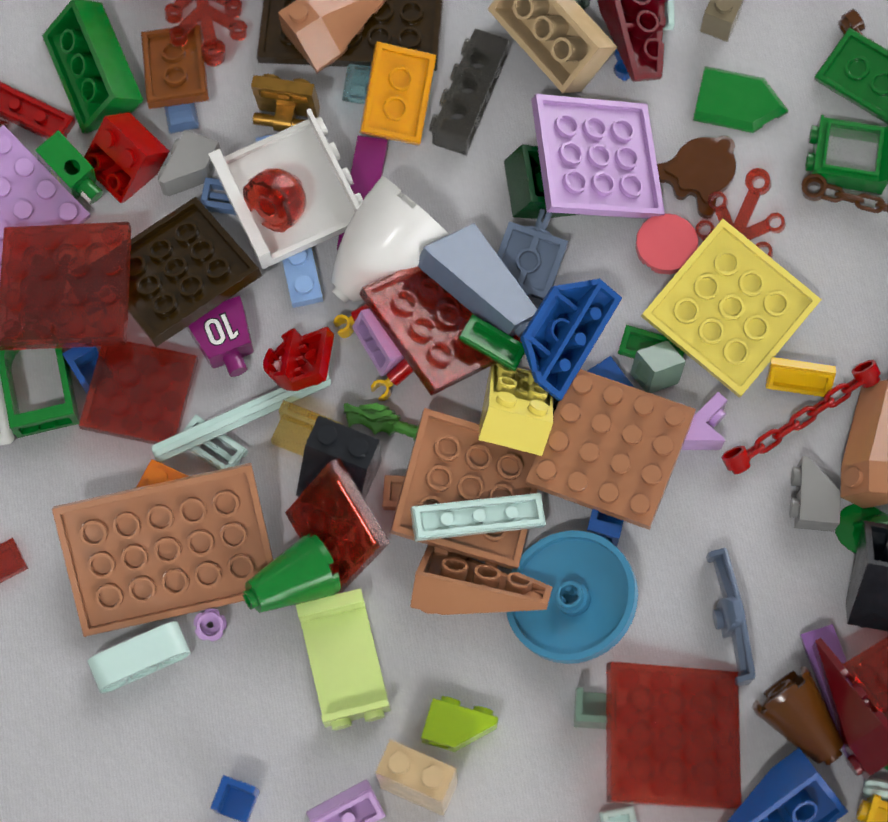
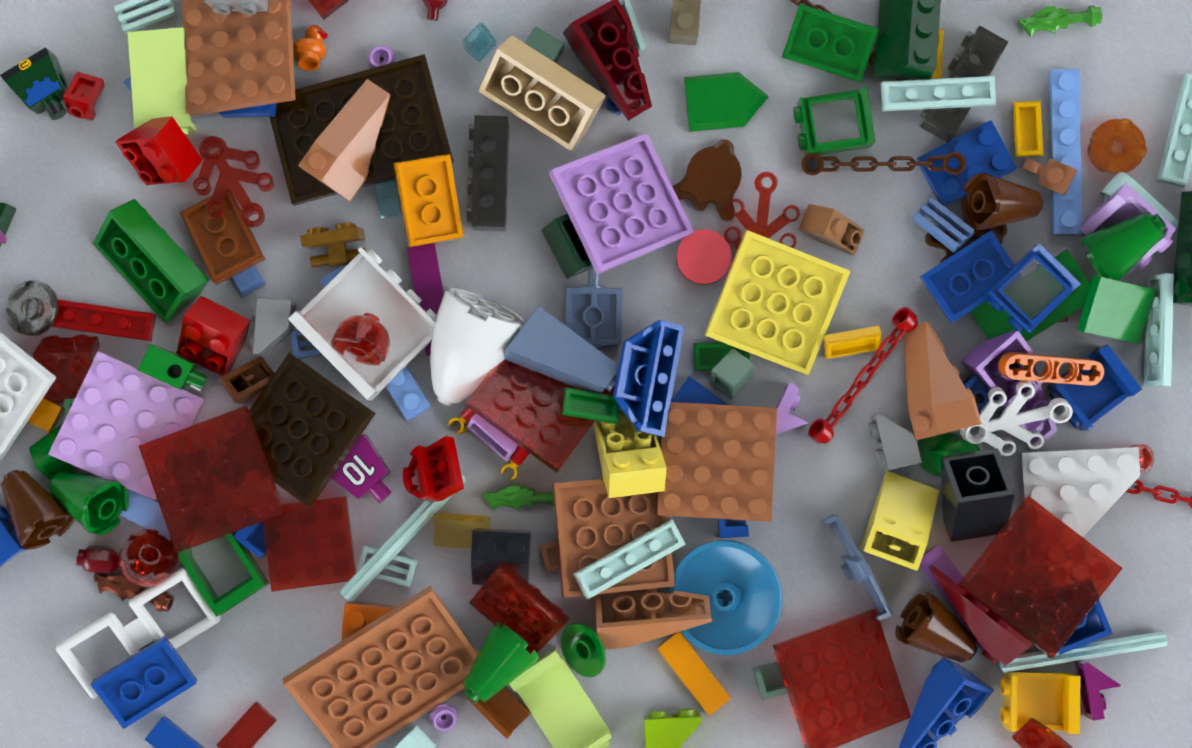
camera: 20 degrees left, 15 degrees up
none -> reddish brown slope [219,356,274,404]
none -> dark orange panel [467,687,531,739]
none -> green dish [561,623,606,677]
none -> light orange tile [657,632,731,716]
none -> medium nougat slope [798,204,865,255]
none -> light yellow slope [858,471,940,571]

